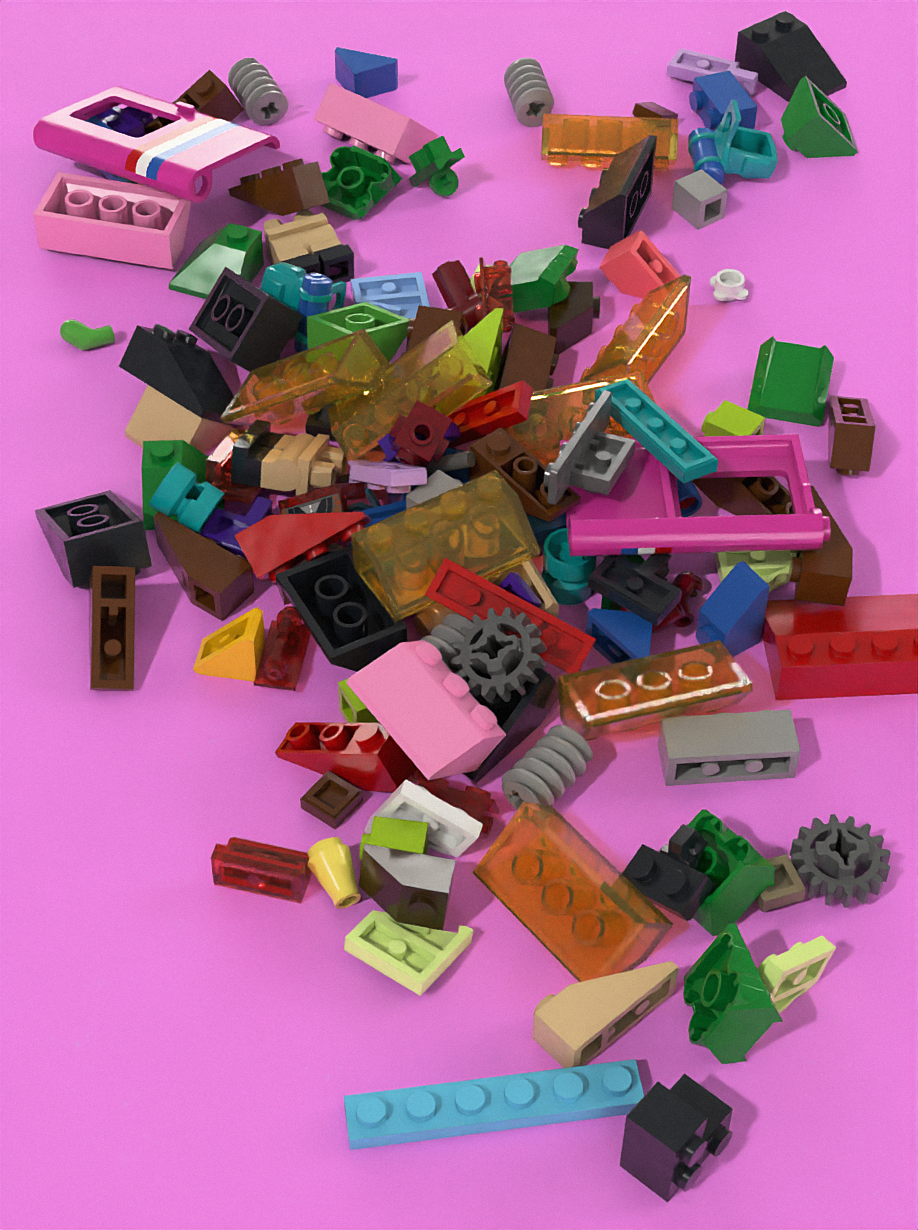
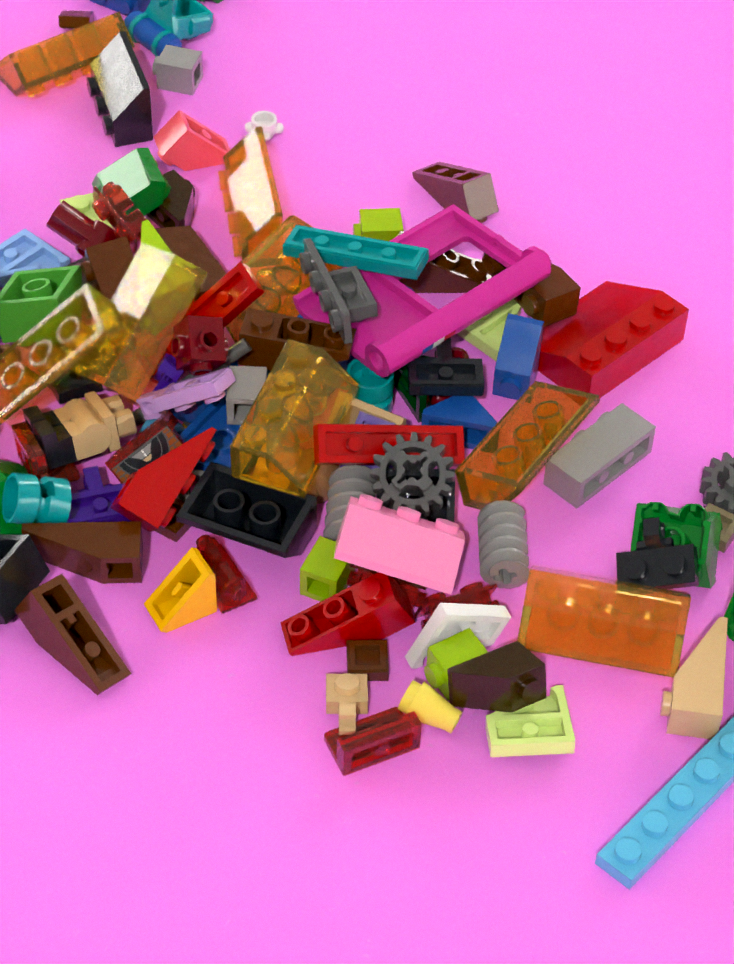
camera: 40 degrees left, 0 degrees up
green slope [747,336,834,427] -> none
none -> tan plate [326,673,368,735]

